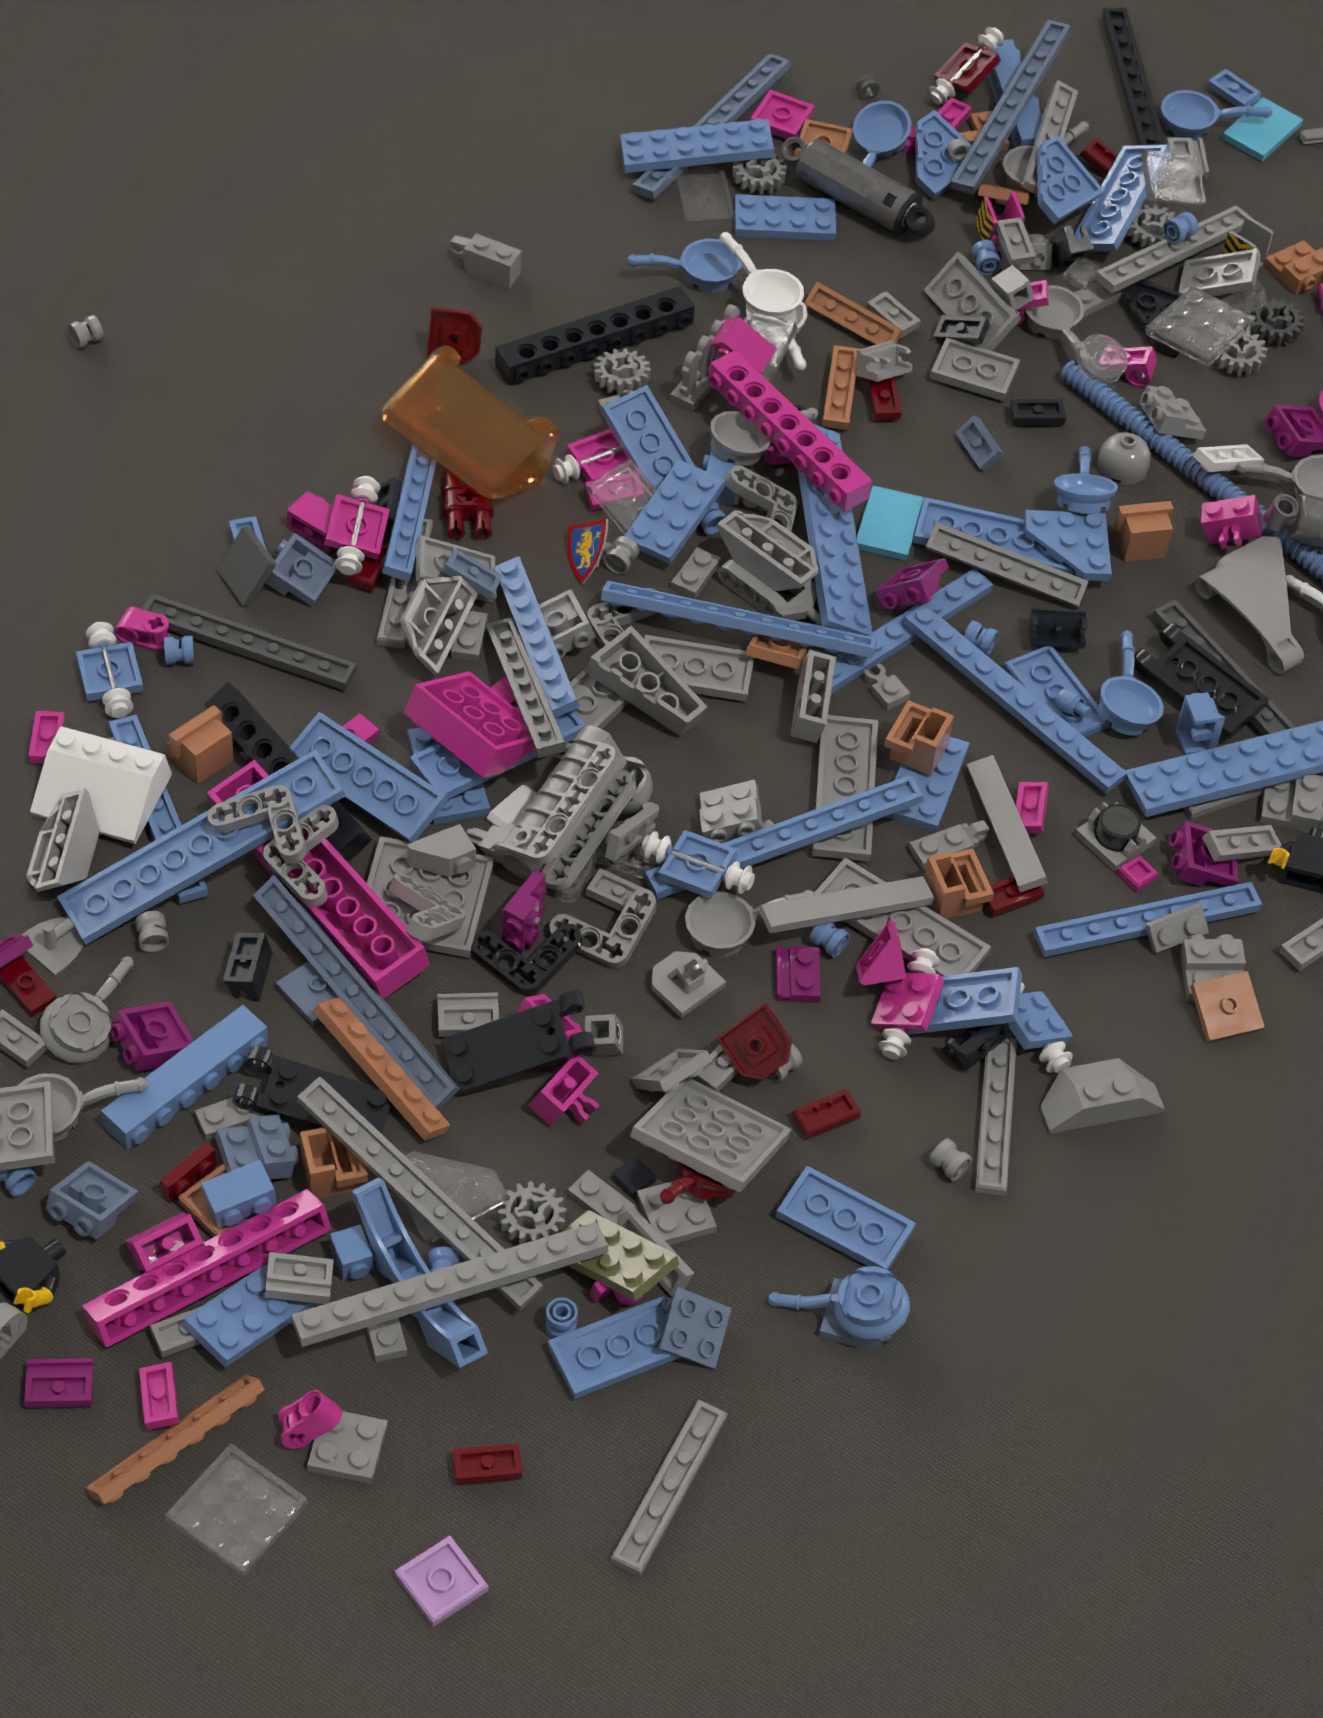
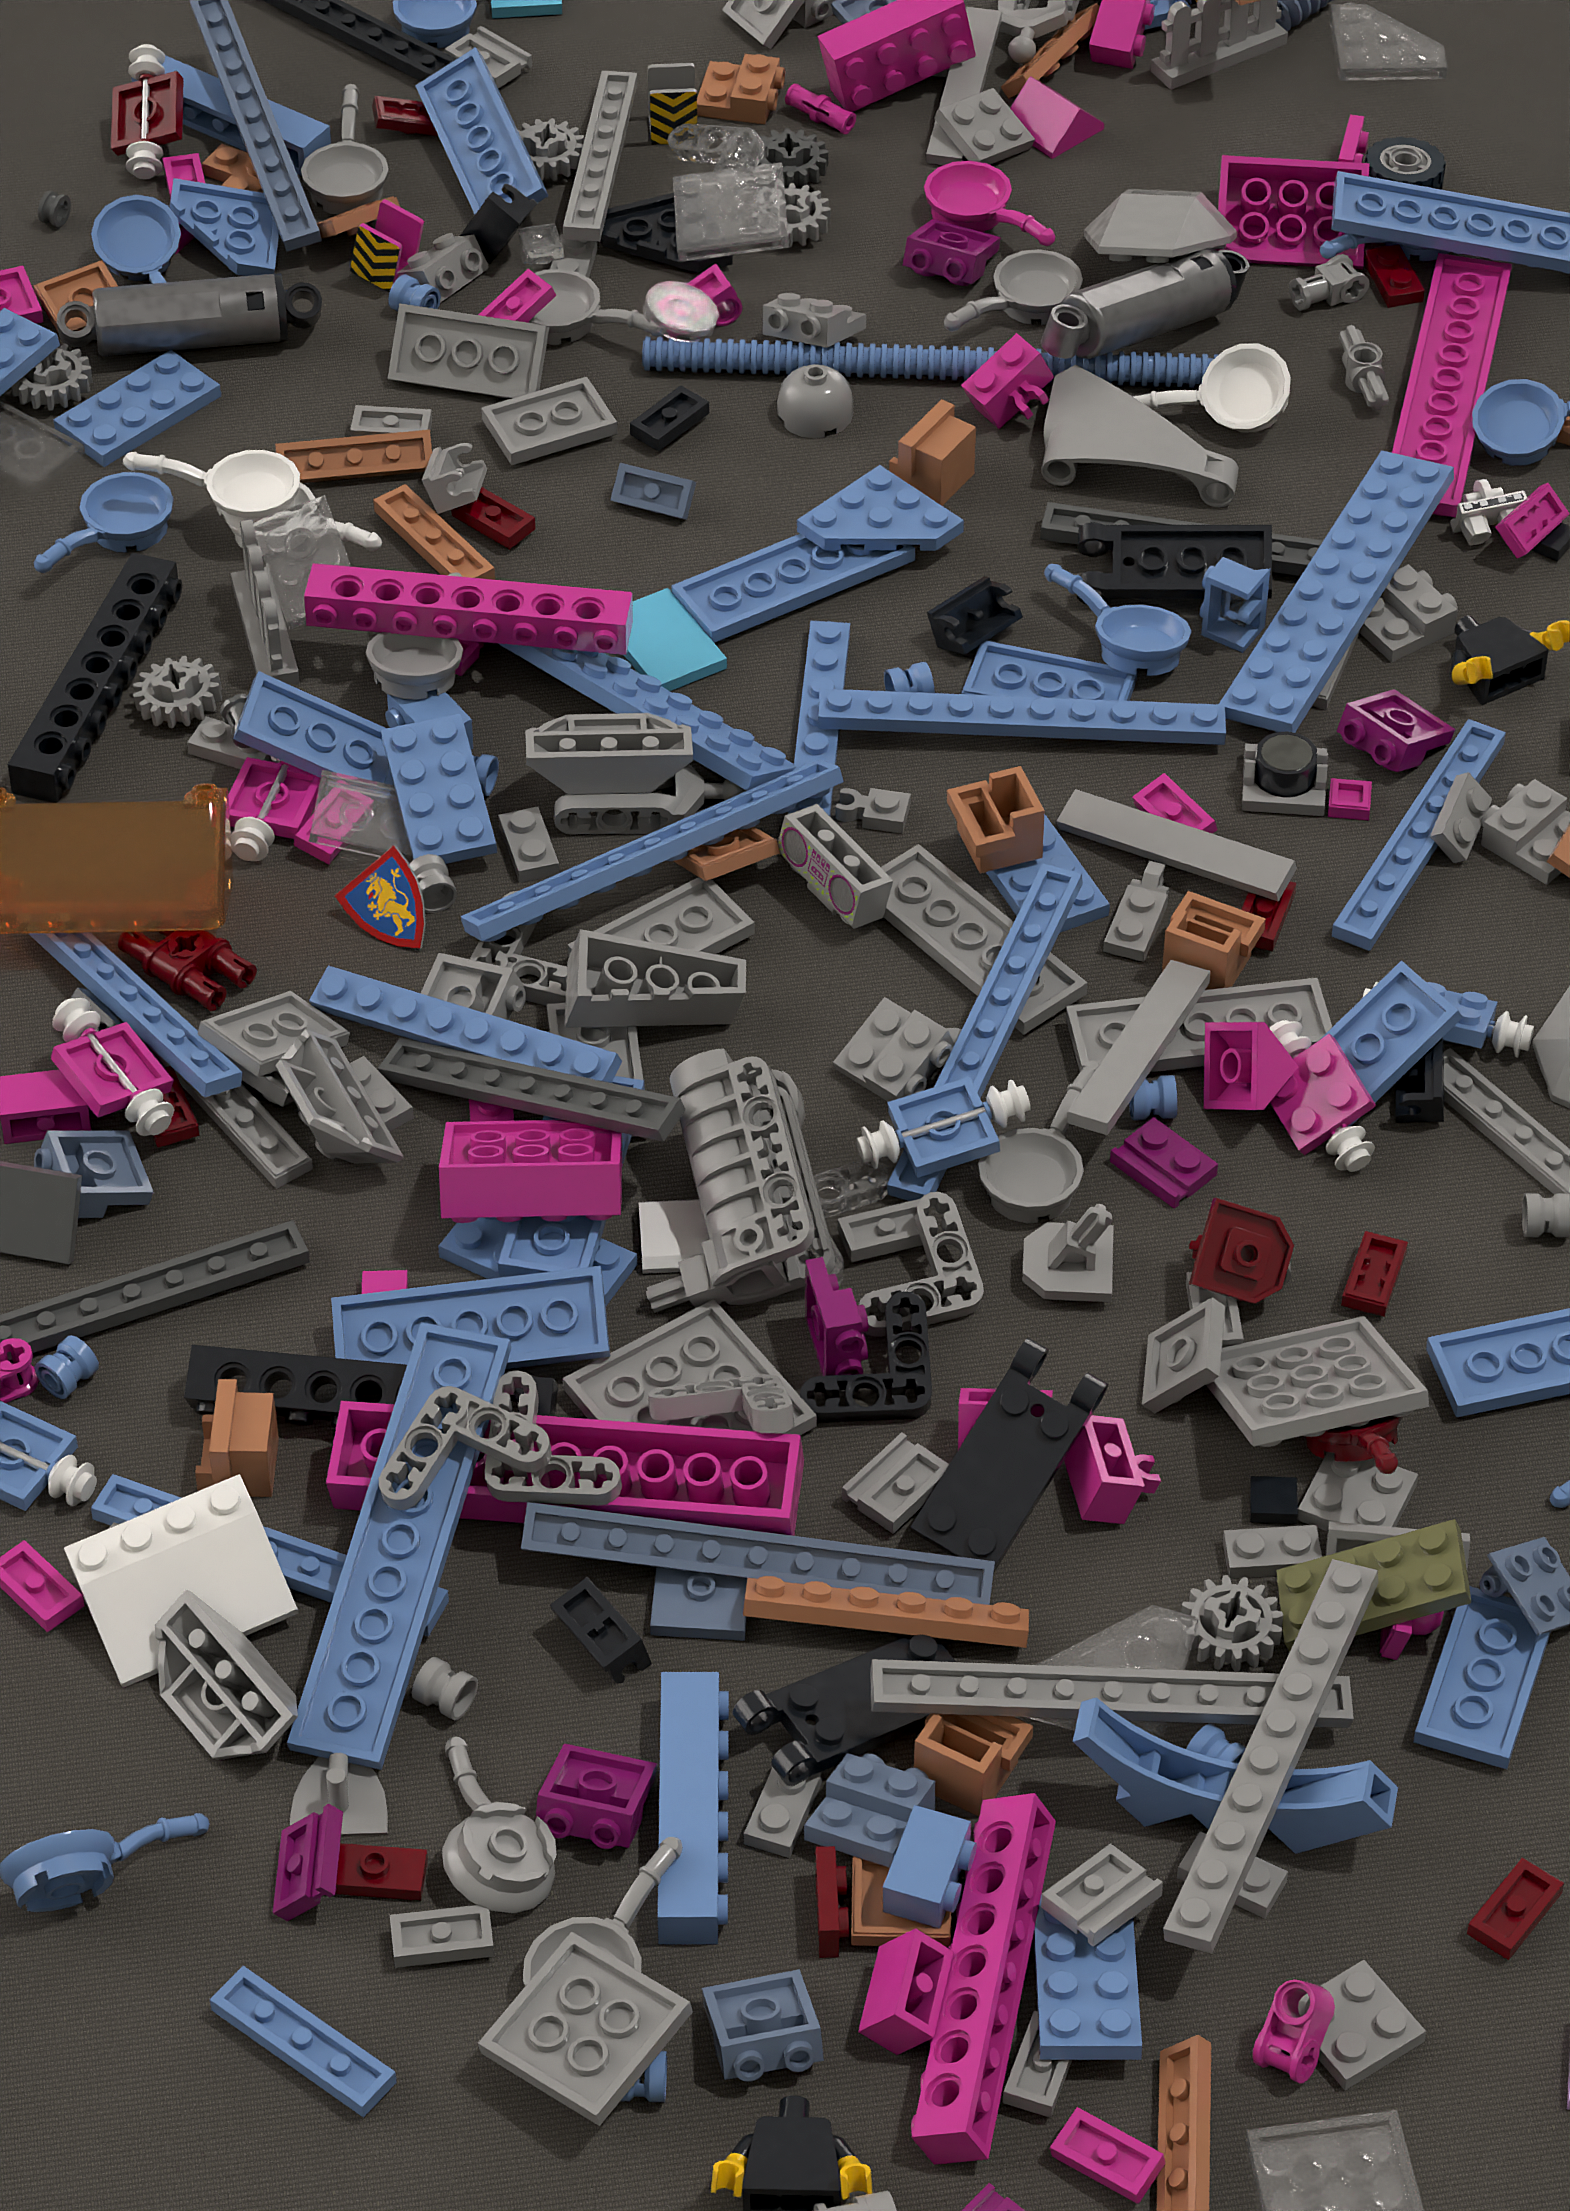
camera: 40 degrees left, 5 degrees down
medium blue brick [330,1225,373,1281] -> none
light grey slope [407,824,476,877] -> none
sand blue plate [442,548,502,600] -> none
medium blue wheel [545,1297,578,1339] -> none
light grey brick [585,1014,623,1056] -> none
light grey plate [605,802,659,862] -> none
dark pink brick [711,317,777,374] -> none
light grey beam [724,465,798,532] -> none
magenta plate [875,558,949,610] -> none
light grey plate [926,522,1089,608] -> none
black plate [933,315,990,345] -> none
light grey hinge [948,138,969,161] -> none
light grey brick [991,265,1035,311] -> none
light grey plate [996,217,1036,266] -> none
light grey plate [1021,80,1078,196] -> none
medium blue plate [1037,135,1105,224] -> none
medium blue piece [1053,446,1118,514] -> none
medium blue cylinder [1055,689,1092,718] -> none
clear tile [1140,150,1206,207] -> none
medium blue wheel [1162,212,1198,244] -> none
light grey plate [1178,248,1261,299] -> none
white plate [1193,444,1264,473] -> none
light grey plate [1202,825,1282,862] -> none

